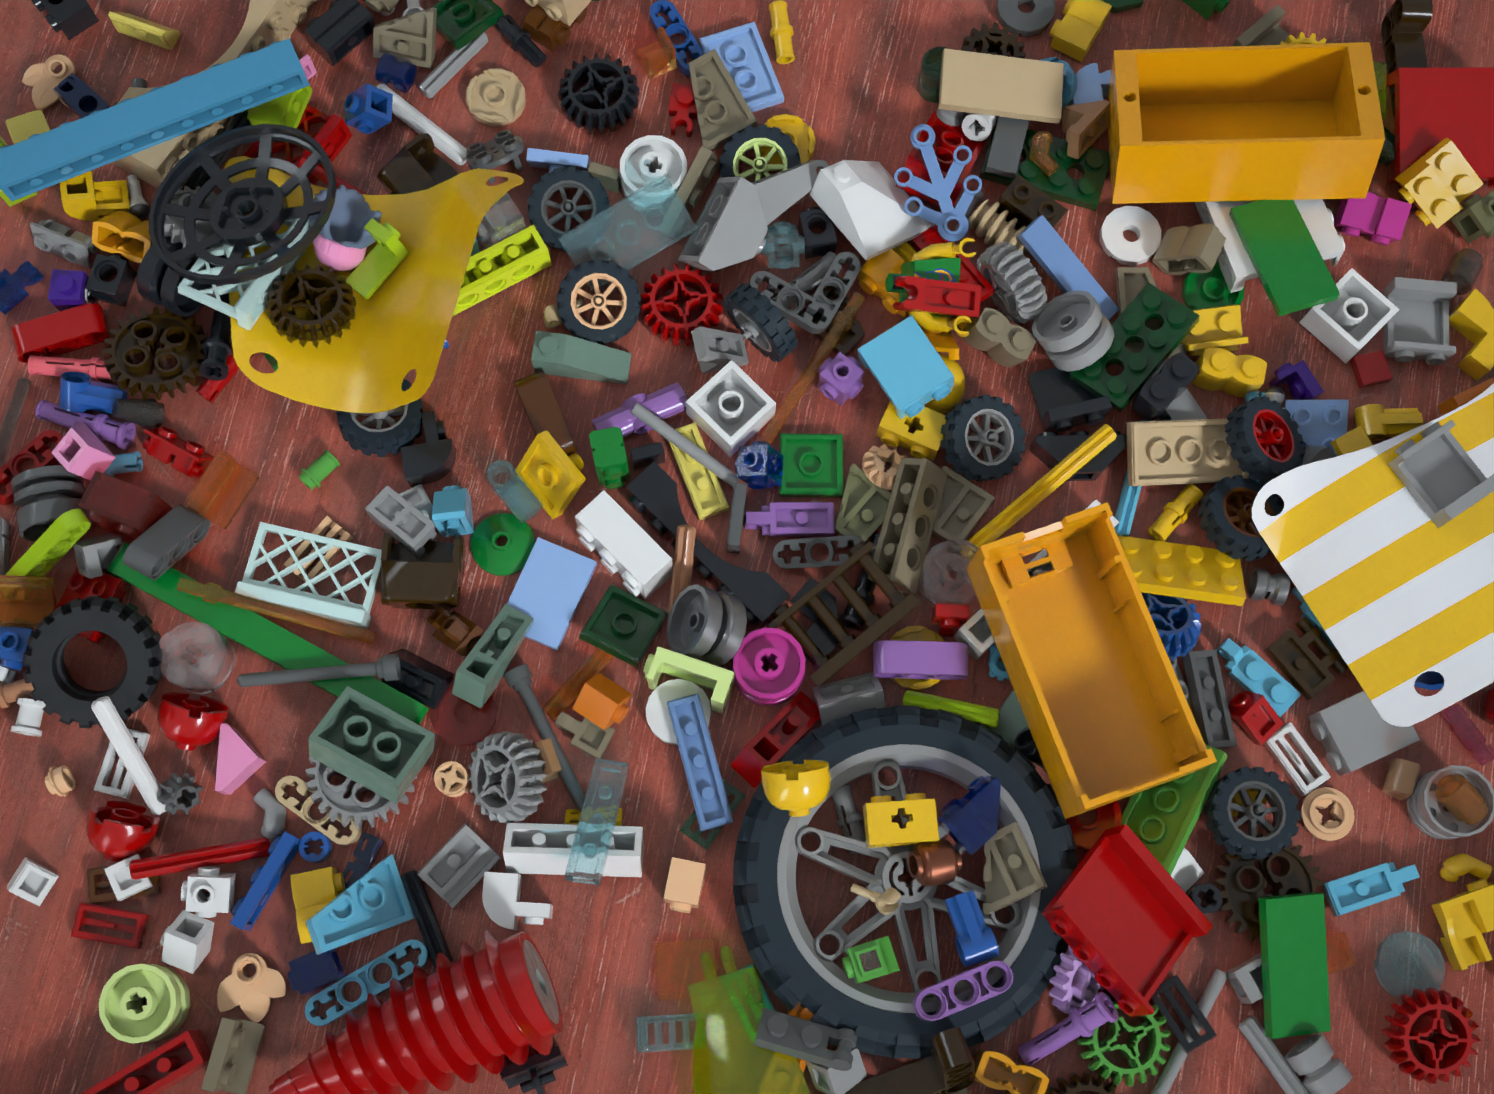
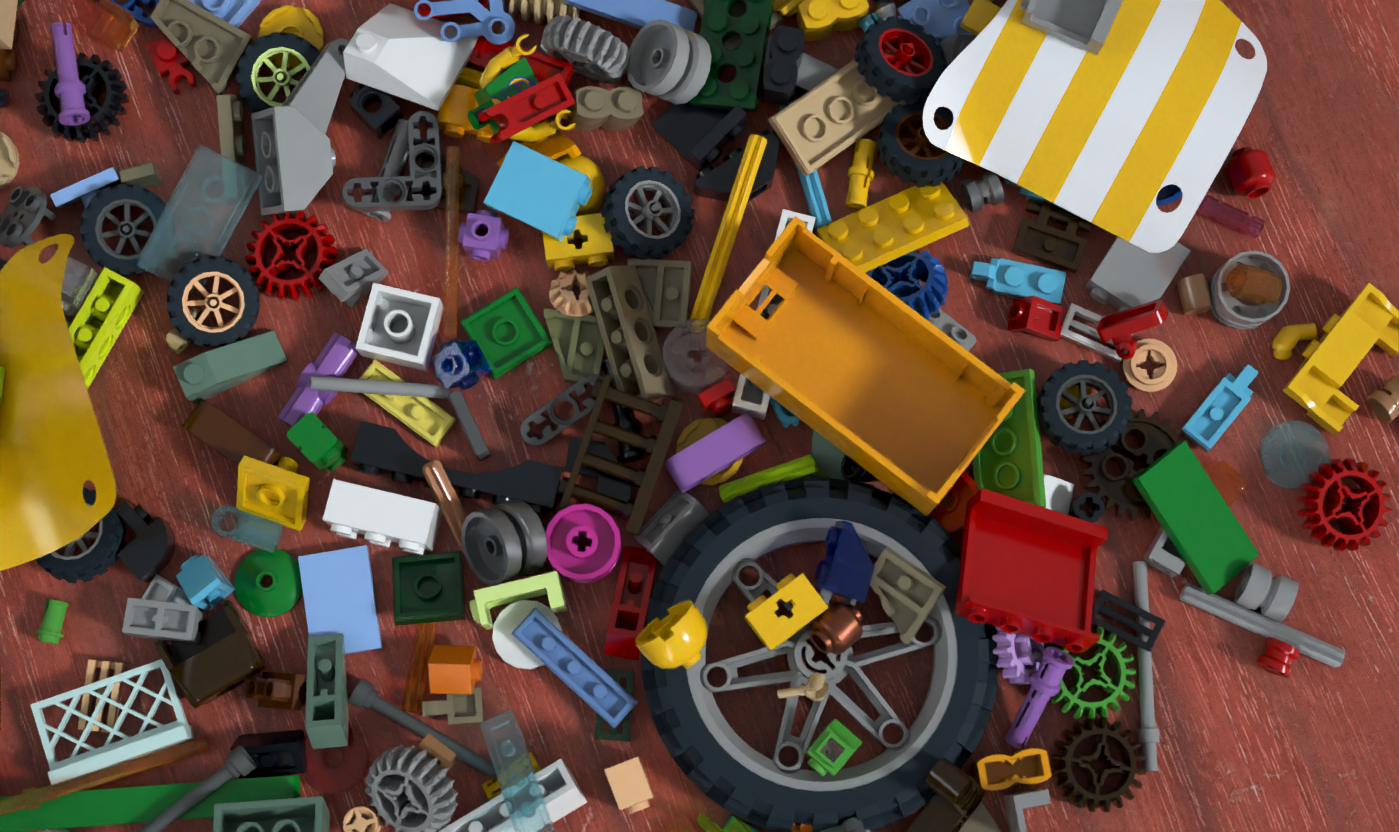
camera: 30 degrees left, 5 degrees up
white wheel [620,135,687,215] -> none
black tile [631,442,665,470] -> none
black wheel [723,283,798,362] -> none
medium lavender hinge [745,502,834,537] -> none
clear light blue brick [761,221,805,269] -> none
light grey pin [831,785,866,855] -> none
medium lavender beam [912,961,1013,1021] -> none
blue piece [944,890,999,967] -> none
dark grey plate [1182,649,1237,749] -> none
none -> medium lavender pin [49,22,90,126]
none -> red piece [1096,299,1168,359]

